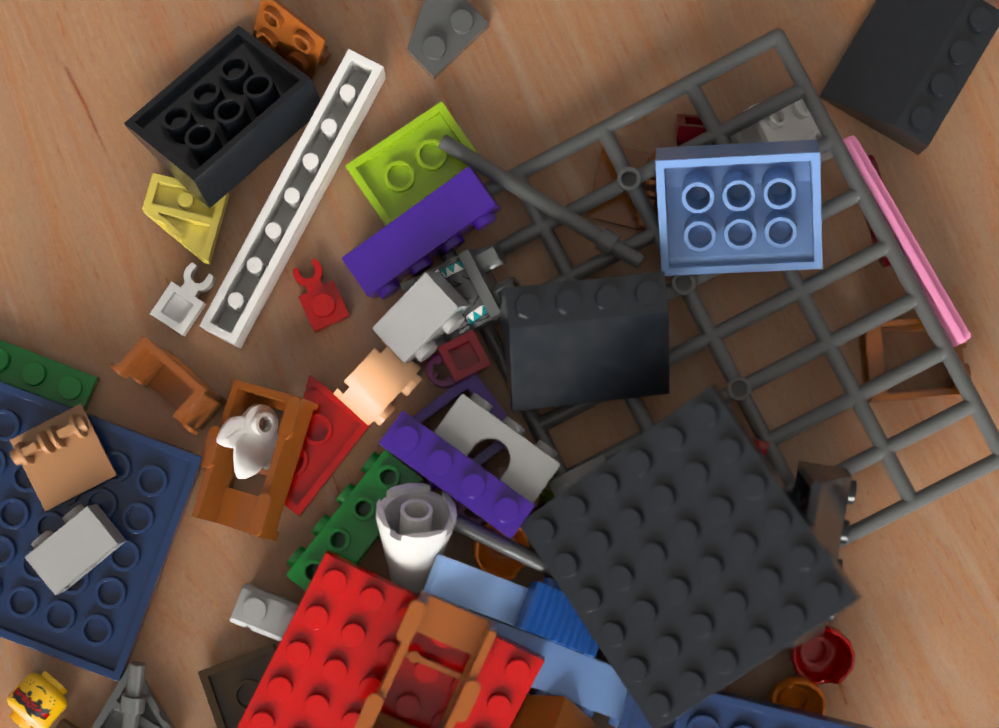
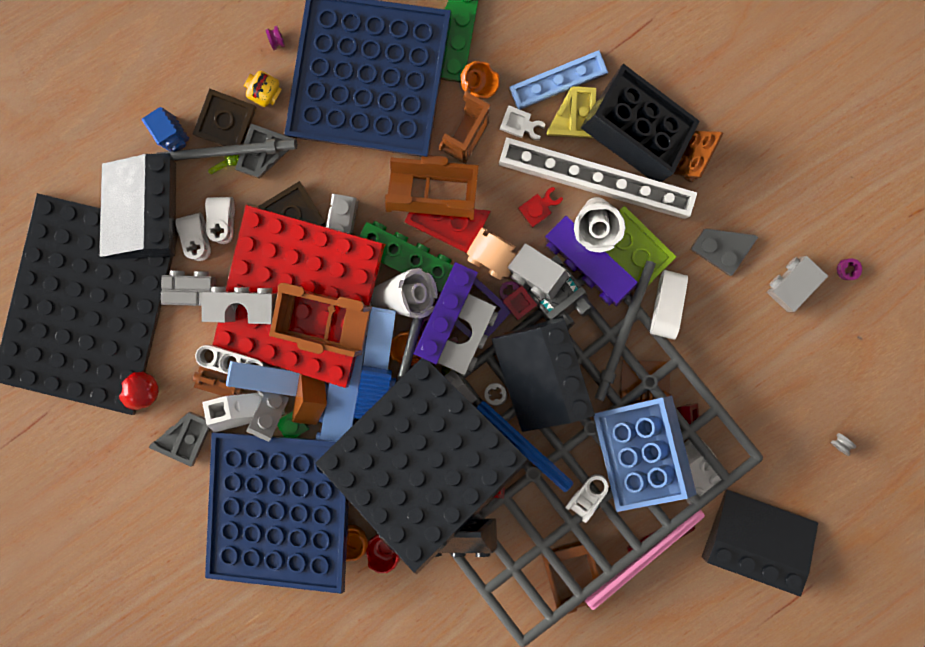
camera: 75 degrees right, 5 degrees up
medium nougat hinge [10,404,117,511] -> none
light grey brick [25,504,127,595] -> none
white plate [216,404,279,479] -> none
none -> orange hair [460,61,499,99]
none -> blue axle [477,401,573,492]
none -> light grey bush [485,383,507,406]
none -> light blue tile [509,50,608,110]
none -> white piece [565,474,608,523]
none -> white cone [574,197,625,252]
none -> white beam [650,270,688,340]

